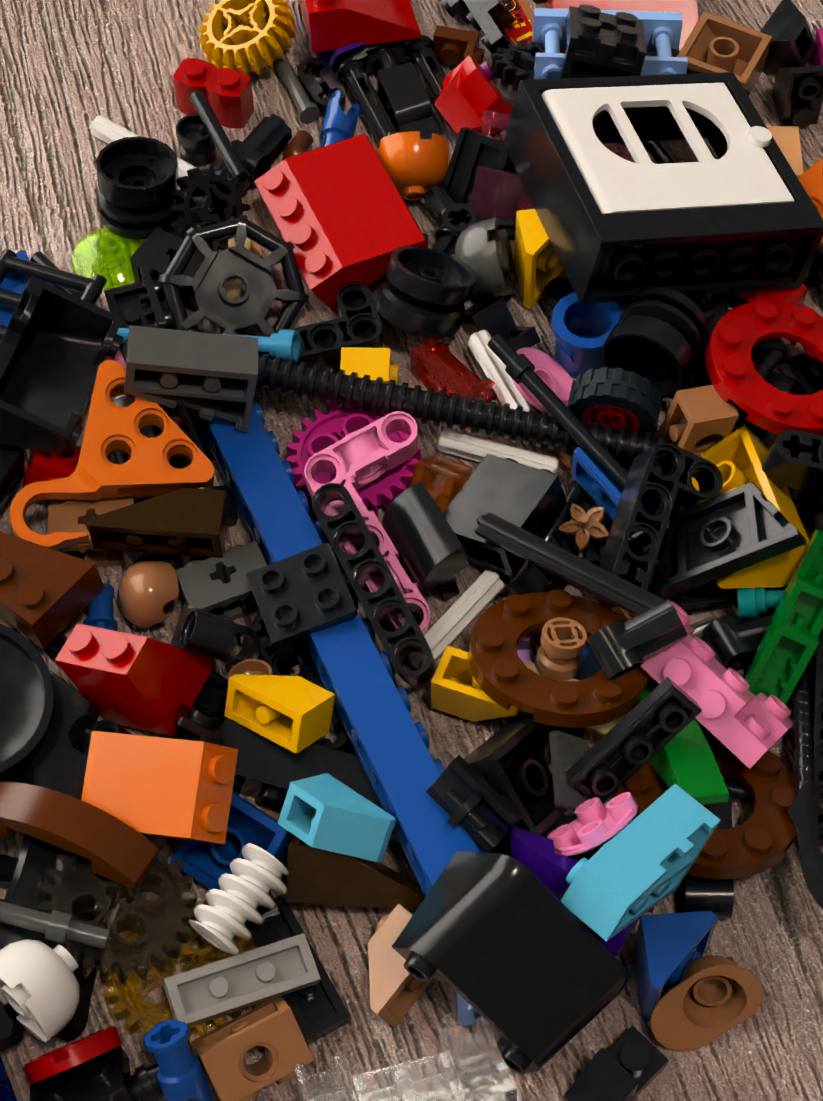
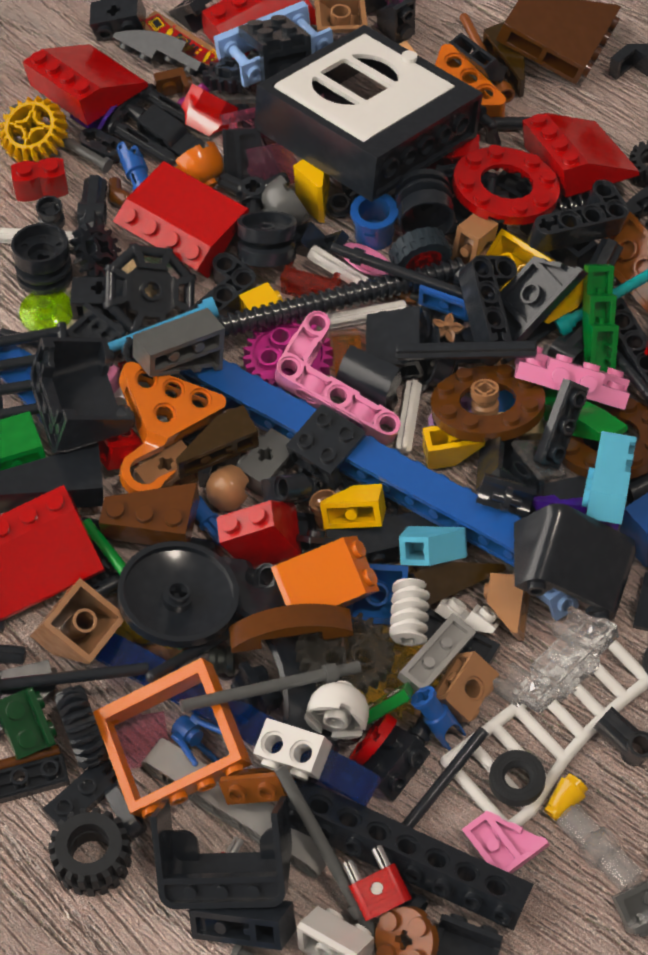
camera: 30 degrees left, 0 degrees up
black bar [189,90,249,183] -> none
black beam [312,483,436,686] -> none
bright pink dish [547,792,638,857] -> none
black piece [587,600,688,680] -> none
none -> green tile [367,682,414,725]
none -> white slope [434,597,501,633]

